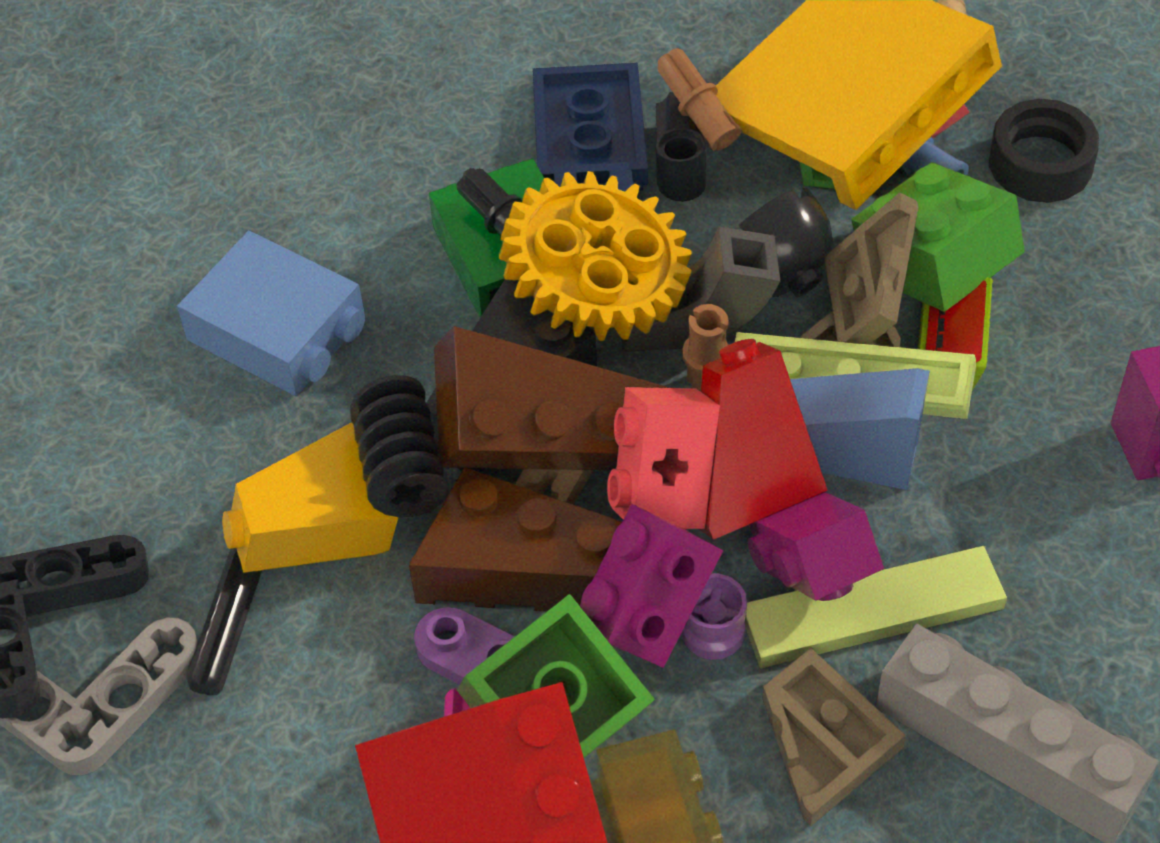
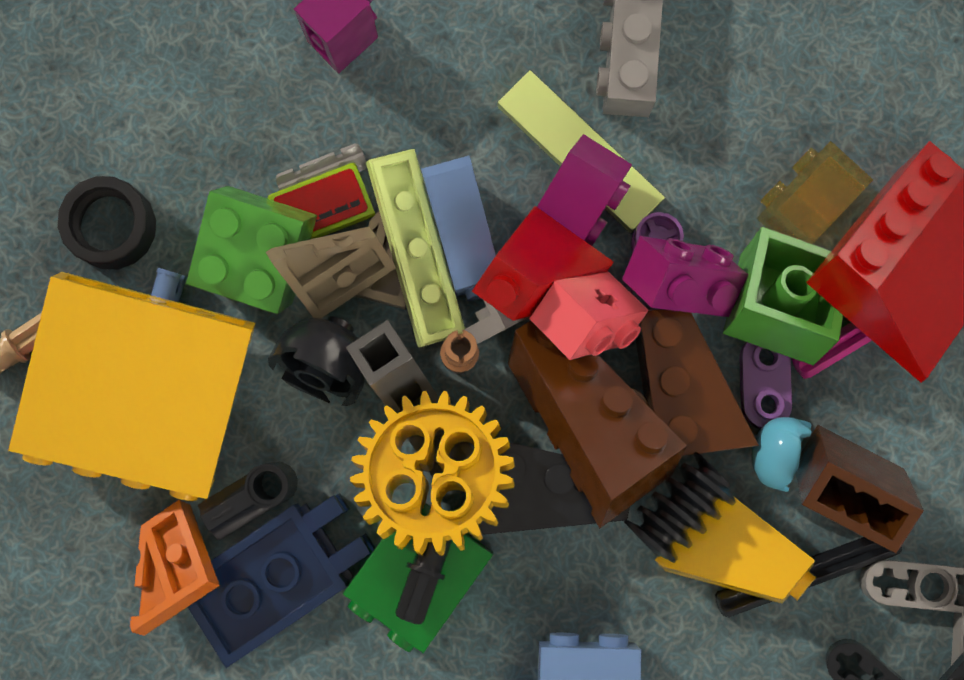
camera: 120 degrees left, 30 degrees up
medium nougat axle [658,48,742,151] -> none
dark tan wing [762,648,906,826] -> none
none -> orange wing [130,500,220,636]
none -> light grey axle [276,143,367,190]
none -> medium azure hair [752,417,812,492]
none -> reddish brown brick [796,425,924,553]

